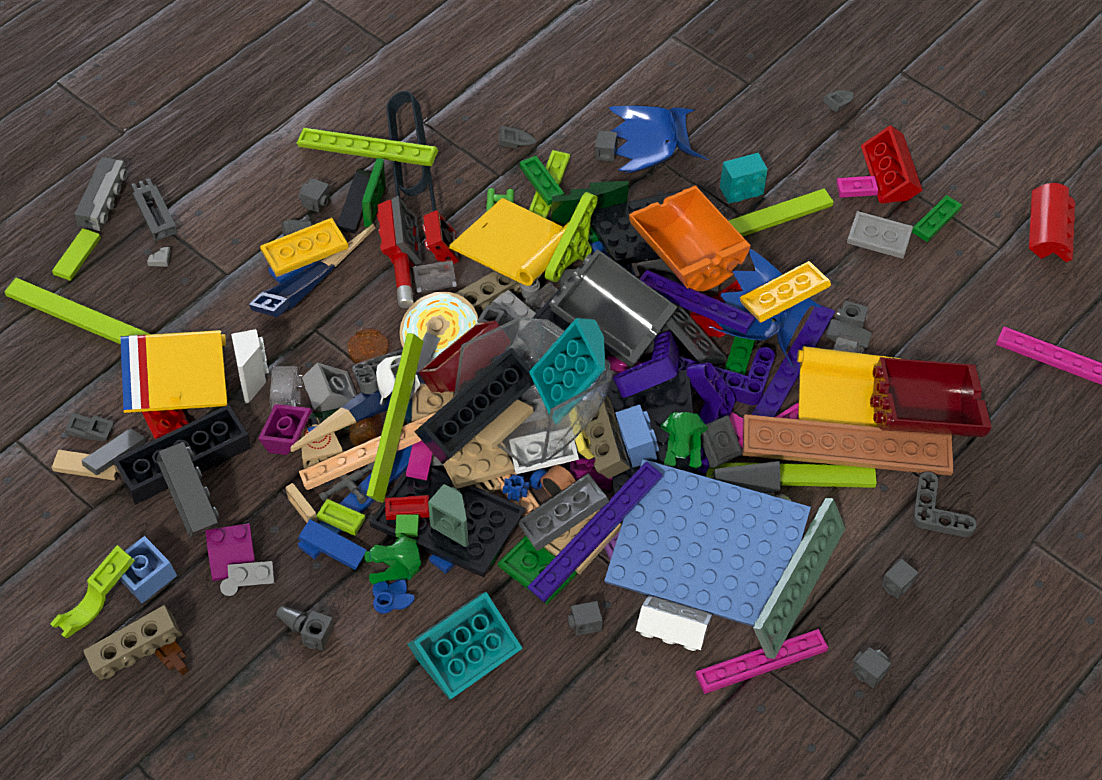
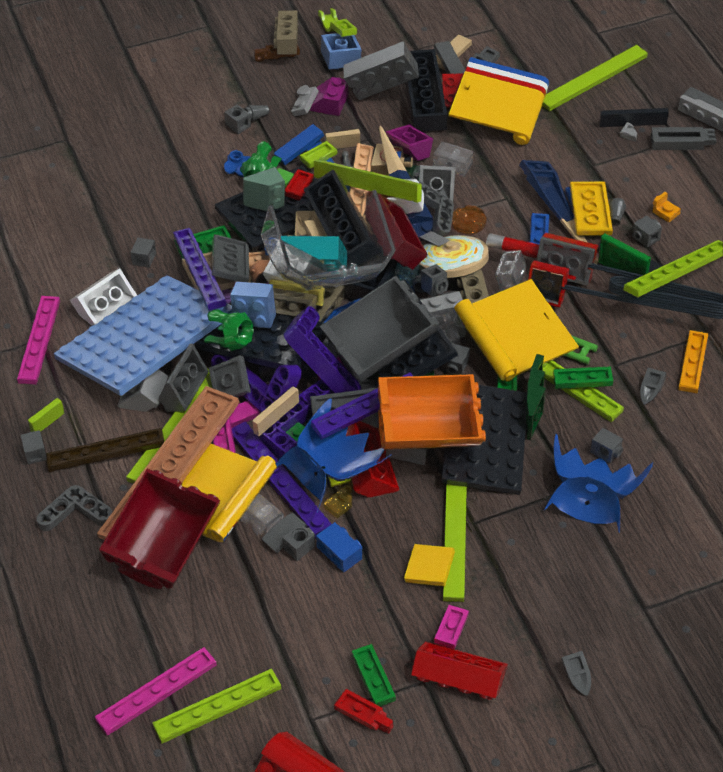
camera: 120 degrees right, 5 degrees down
lime tile [52,228,101,281] -> none
white slope [231,329,269,403] -> none
teal slope [407,592,523,699] -> none
lime beam [545,192,597,282] -> none
teal brick [719,153,768,204] -> none
yellow tile [739,261,831,323] -> none
sand green plate [753,498,846,659] -> none
light grey tile [847,211,913,259] -> none
none -> lime tile [28,398,65,432]
none -> dark brown tile [46,427,165,472]
none -> lime tile [153,668,281,744]
none -> tan tile [253,386,299,436]
none -> blue brick [316,522,362,573]
none -> red hinge [334,689,394,734]
none -> yellow tile [404,544,455,586]
none -> blue tile [530,213,549,244]
none -> black tile [599,108,669,127]
none -> light orange bracket [652,192,681,222]
none -> light orange tile [678,330,708,394]

